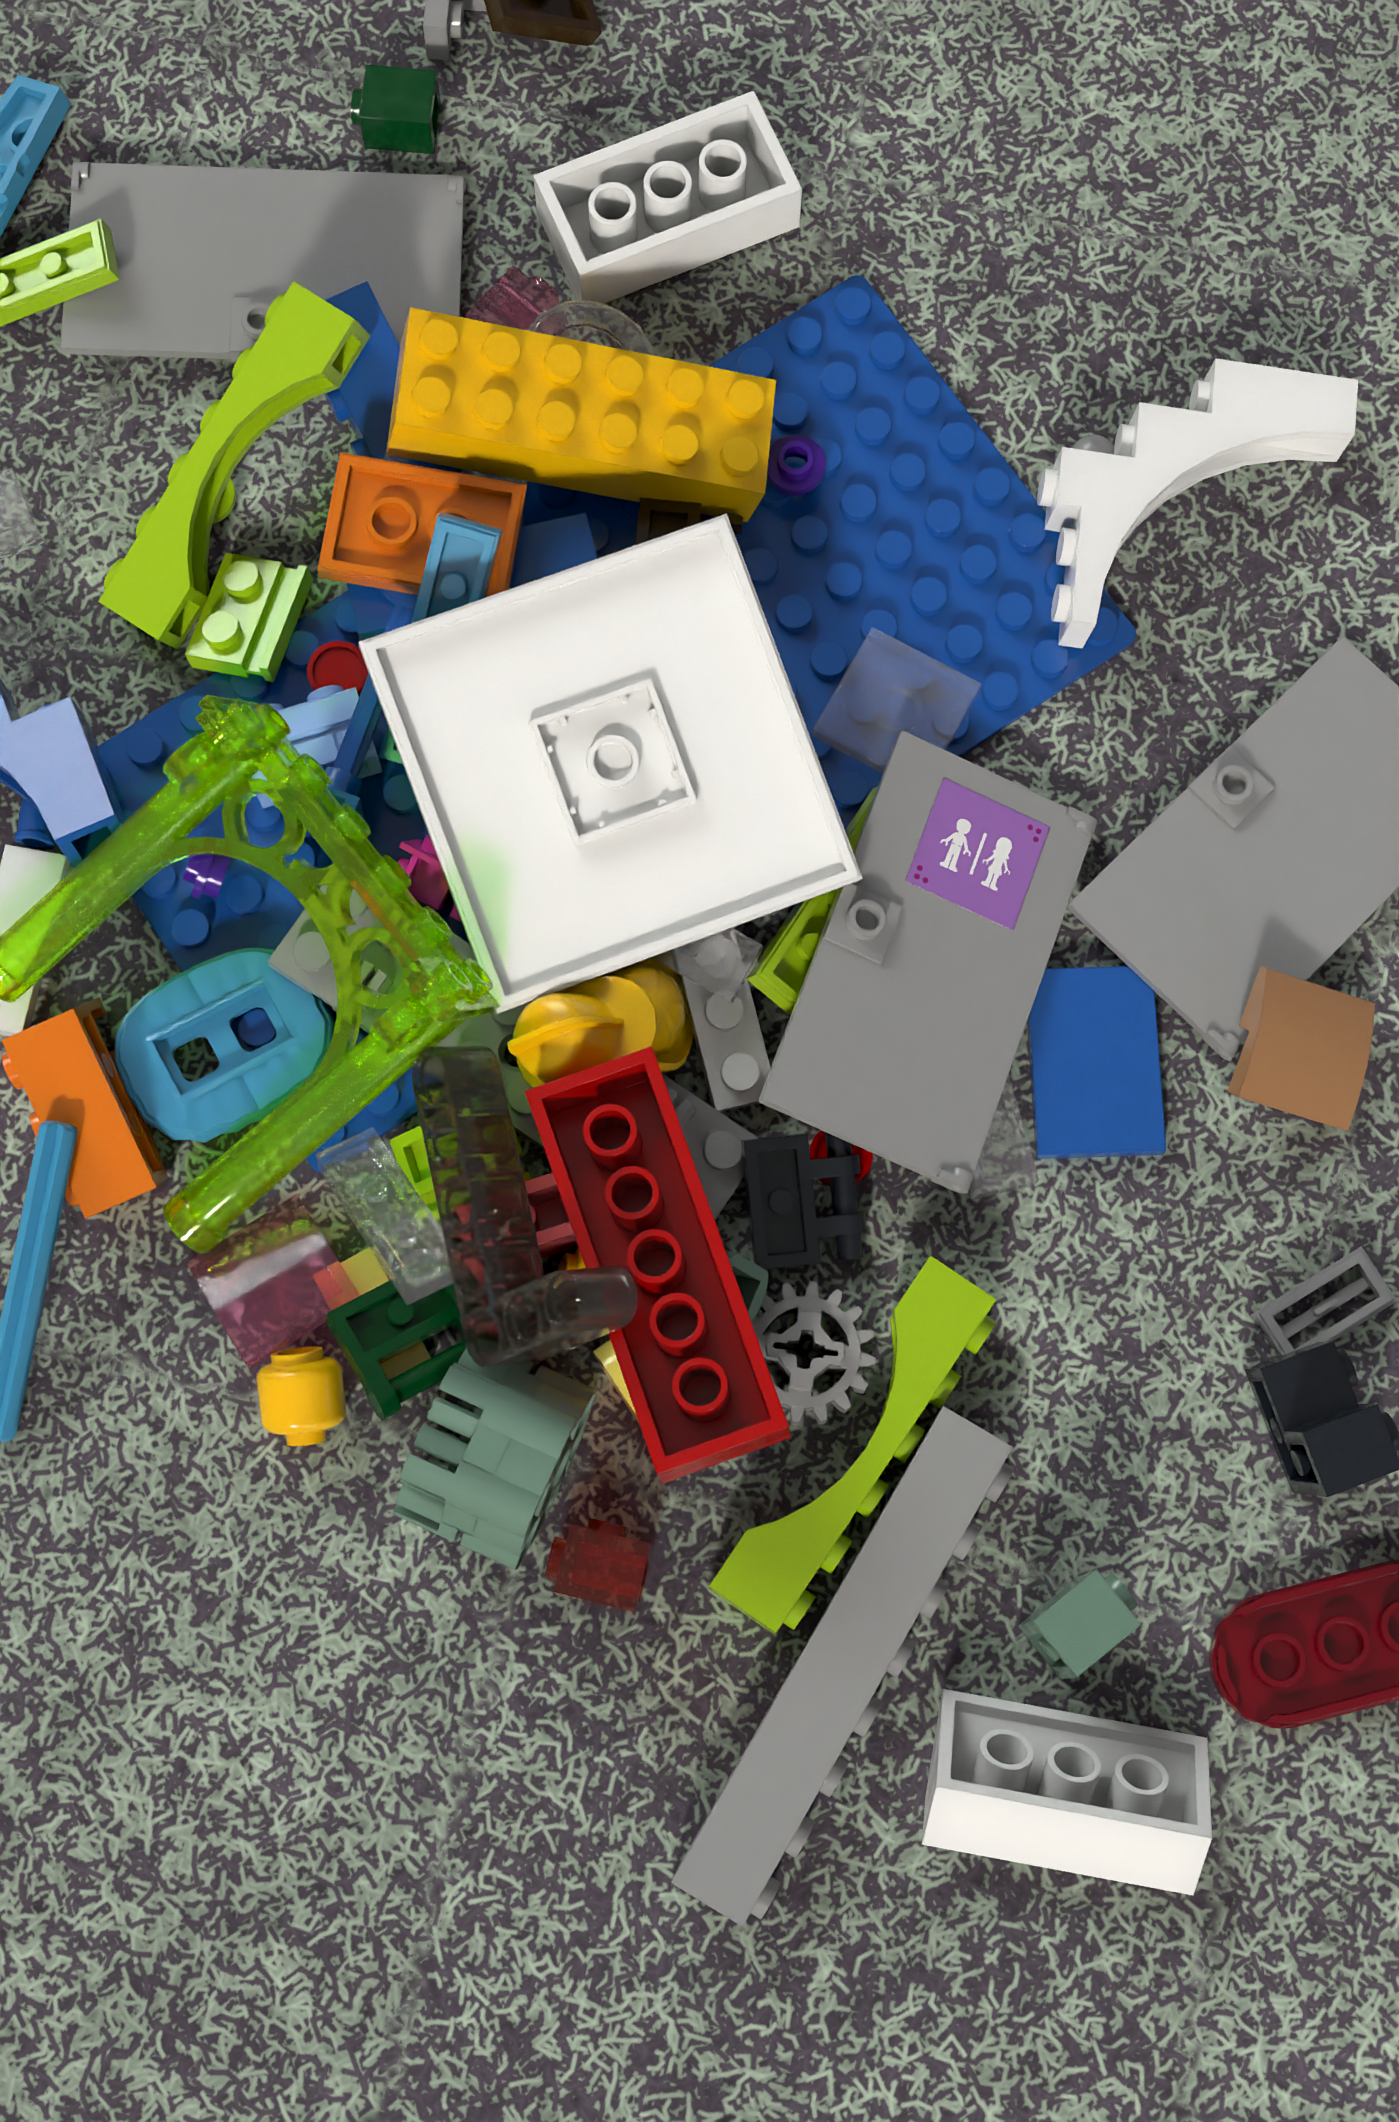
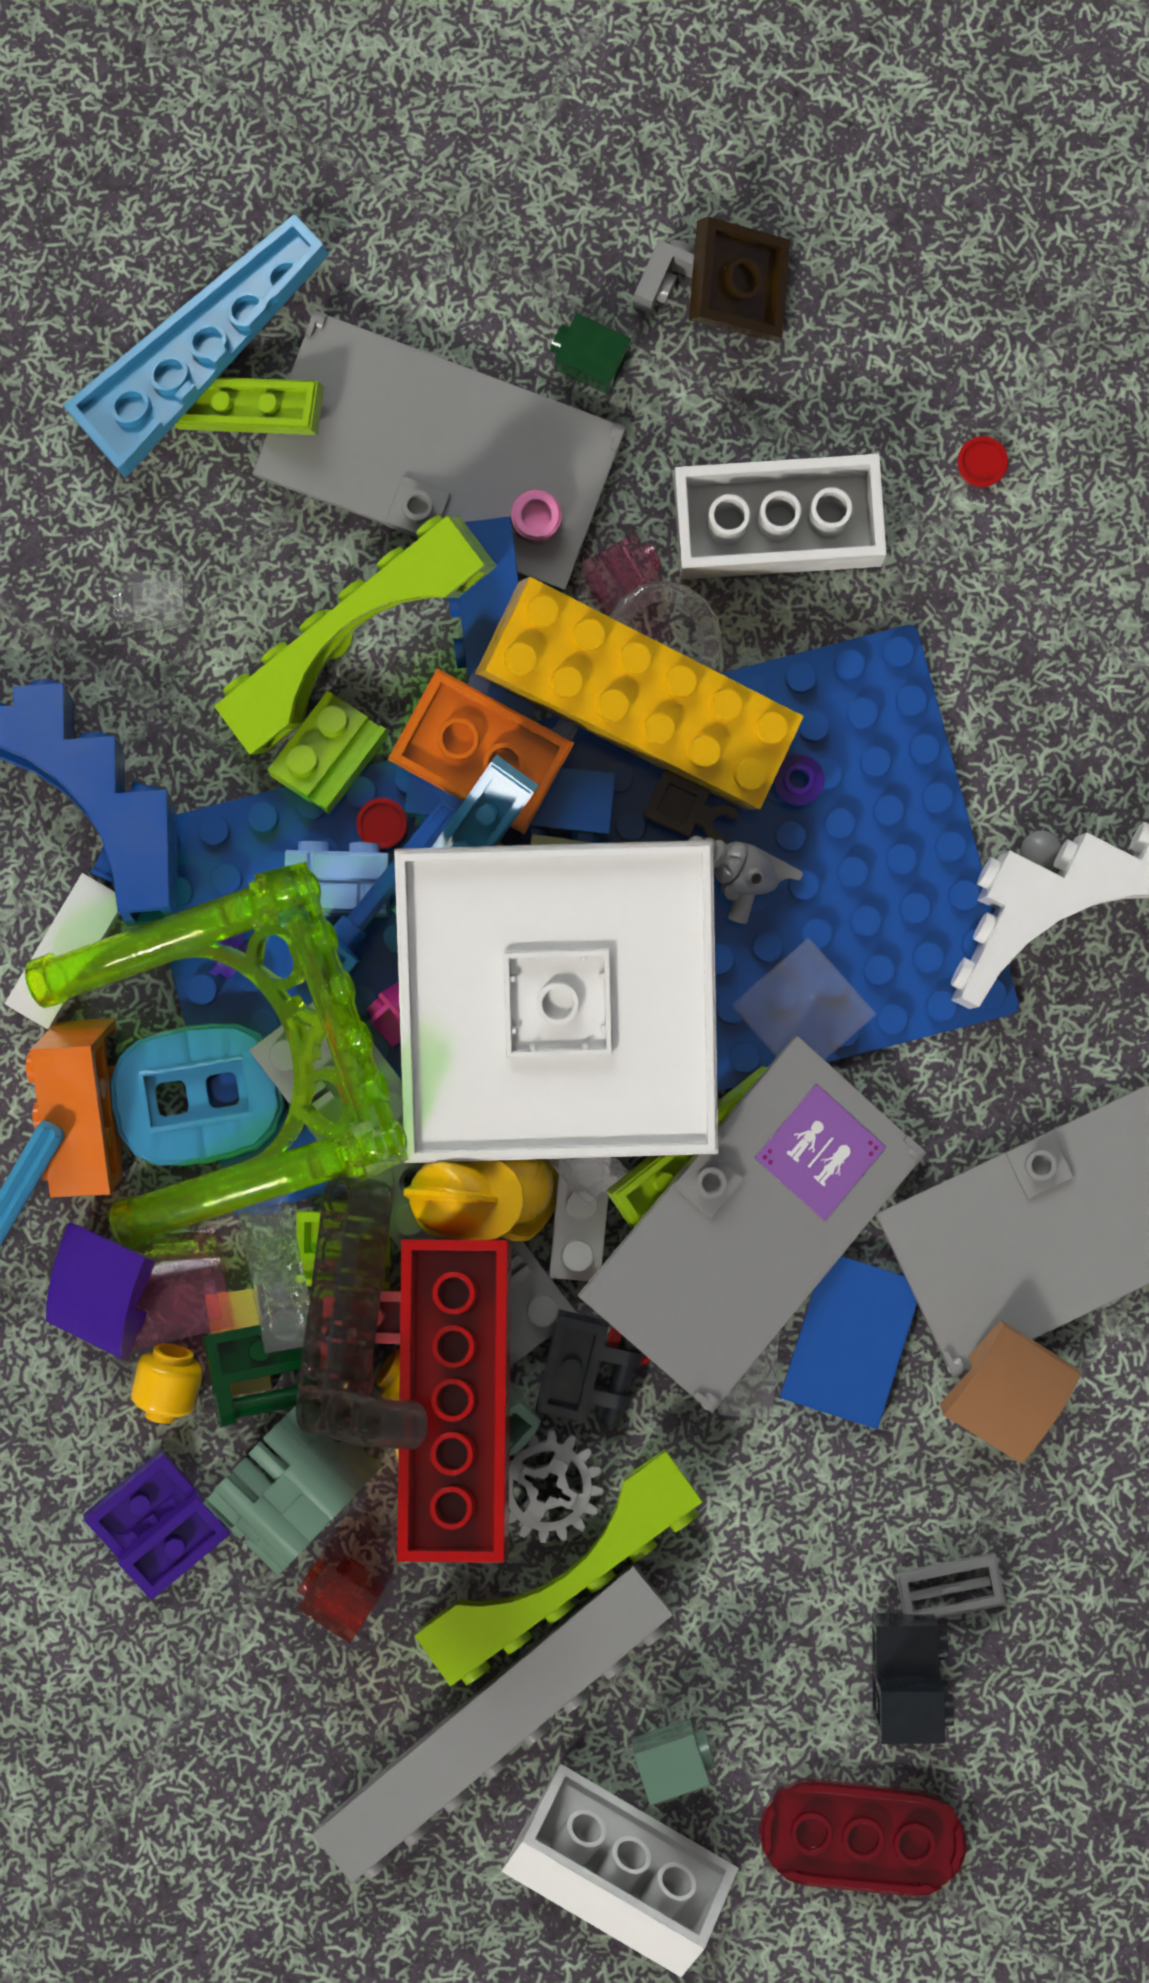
camera: 25 degrees right, 10 degrees up
none -> dark purple slope [46,1222,156,1360]
none -> dark purple slope [83,1449,231,1600]
none -> bright pink tile [511,490,562,543]
none -> light grey piece [688,836,803,924]
none -> red piece [957,436,1008,488]

